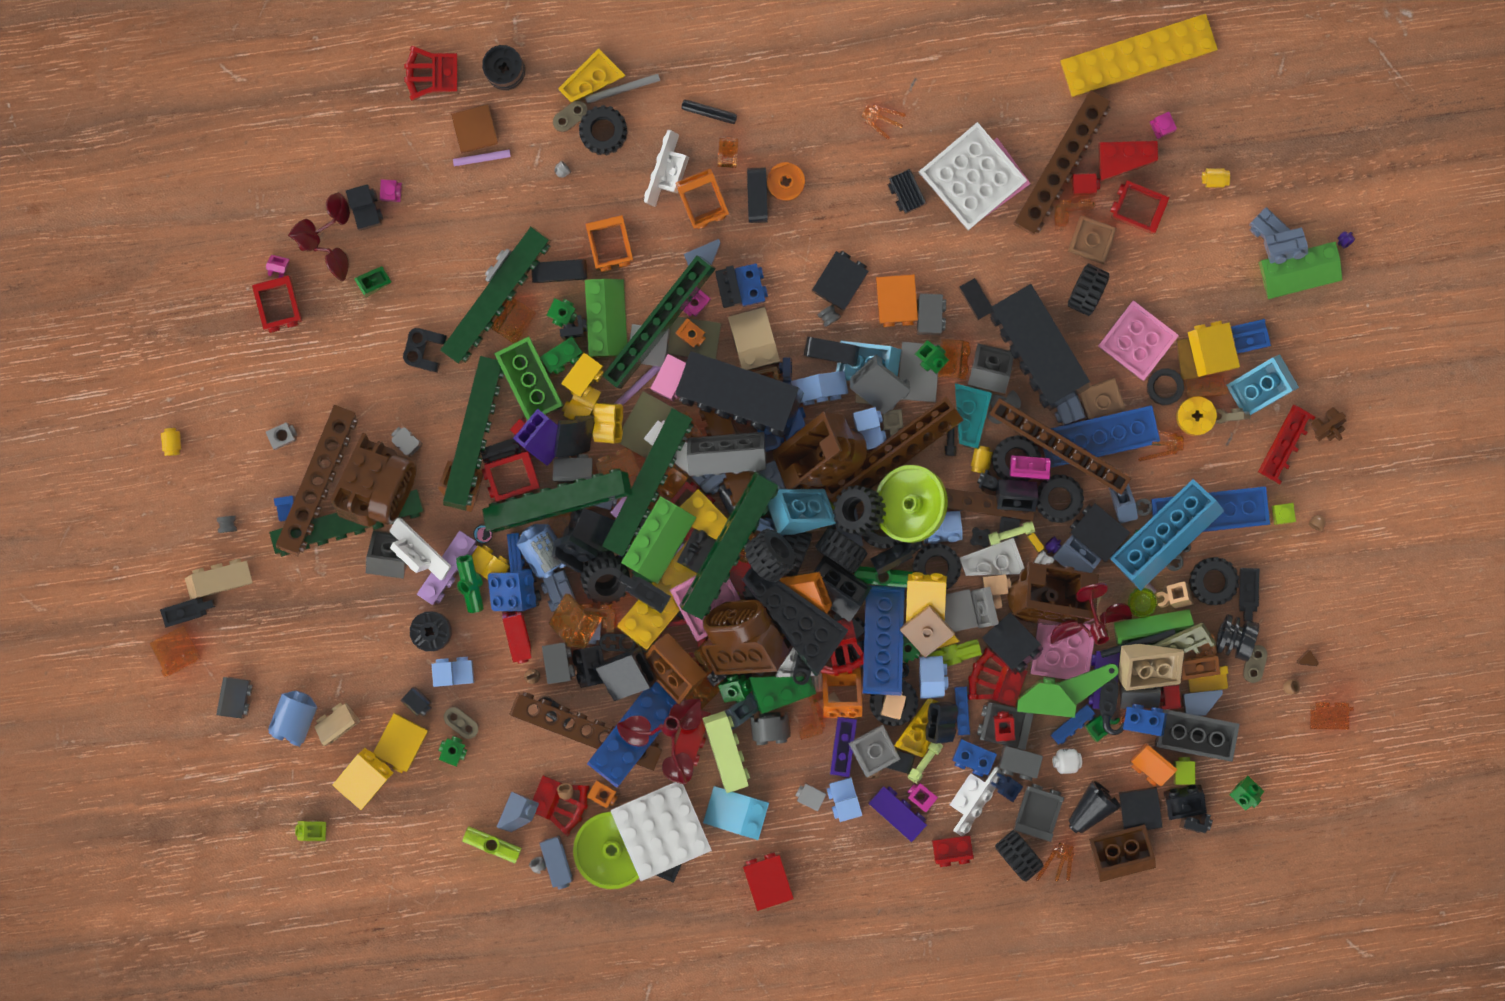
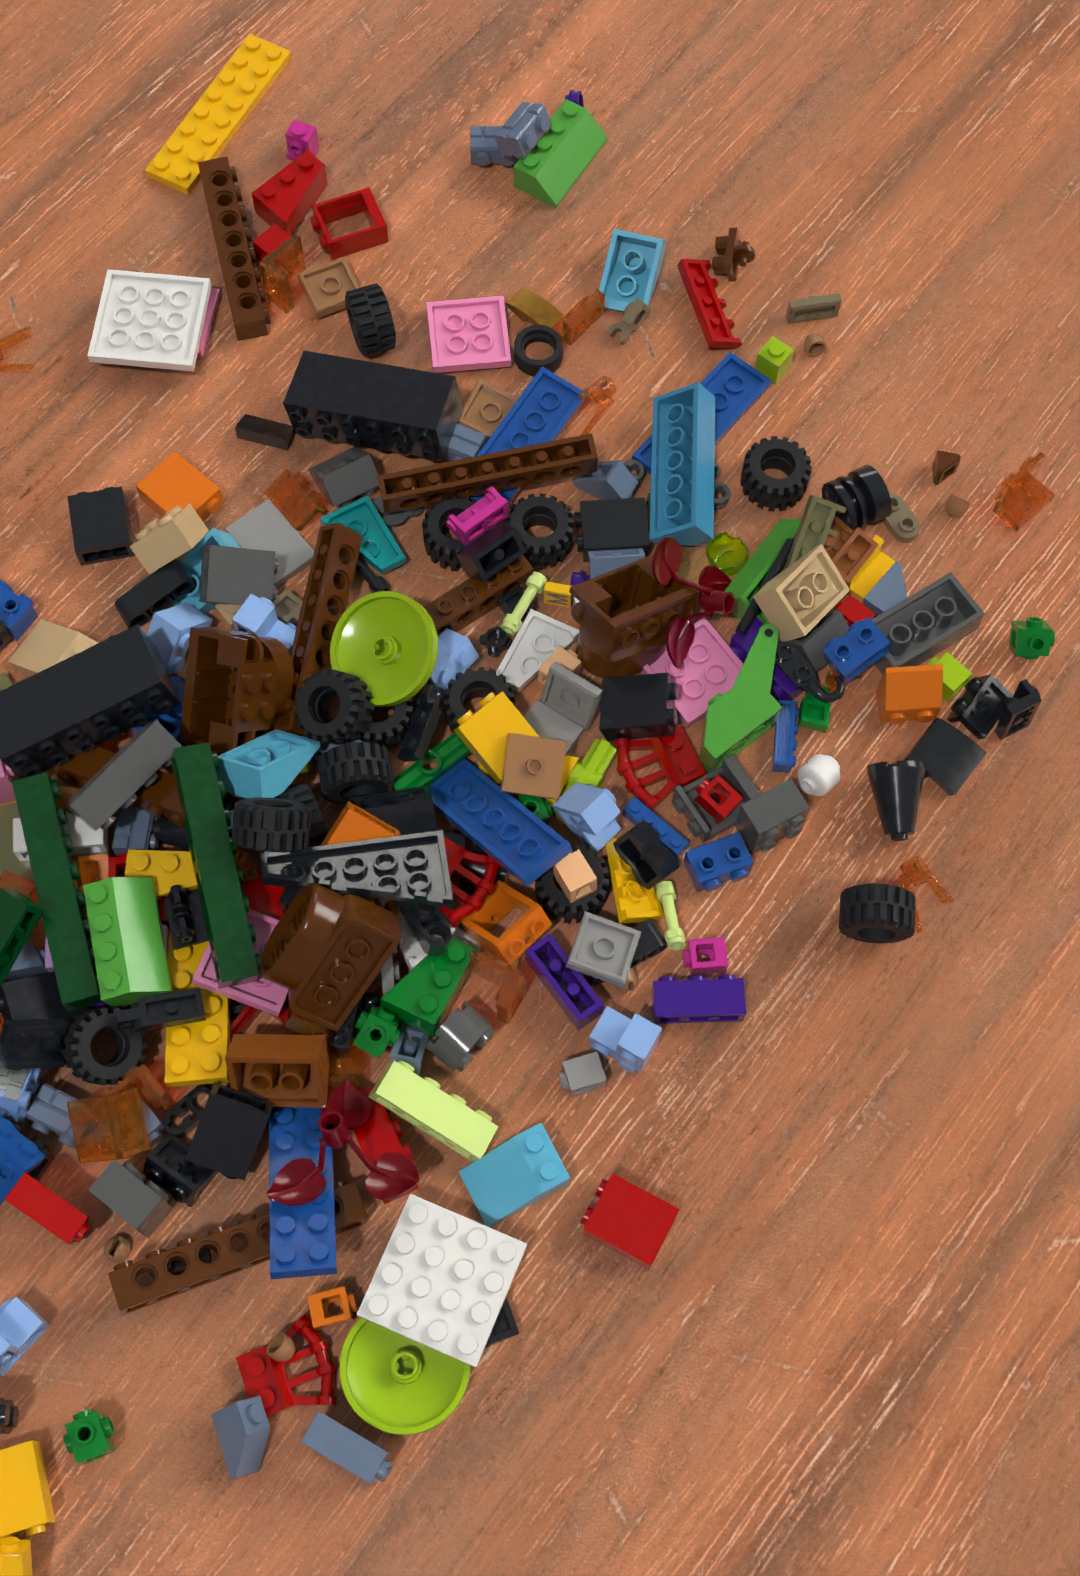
camera: 45 degrees left, 20 degrees down
dark tan plate [444,707,479,739] -> none
lime piece [462,826,522,863] -> none
light grey hinge [529,857,546,874] -> none
dark grey wheel [817,304,841,327] -> none
black brick [887,169,926,214] -> none
green brick [915,340,949,374] -> none
dark grey brick [917,294,946,336] -> none
red bracket [932,835,974,867] -> none
white bracket [950,767,1005,836] -> none
yellow brick [970,445,993,473] -> none
black hinge [977,469,998,491] -> none
dark blue plate [991,773,1023,802] -> none
dark grey panel [1013,783,1065,842] -> none
reddish brown slope [1089,825,1156,882] -> none
light nougat brick [1156,581,1194,609] -> none
yellow brick [1176,397,1217,436] -> none
yellow brick [1188,321,1240,377] -> none
yellow brick [1202,168,1230,188] -> none
blue plate [1231,319,1271,354] -> none
black hinge [1239,568,1260,621] -> none
none -> tan brick [129,503,209,574]
none -> dark tan plate [786,293,842,324]

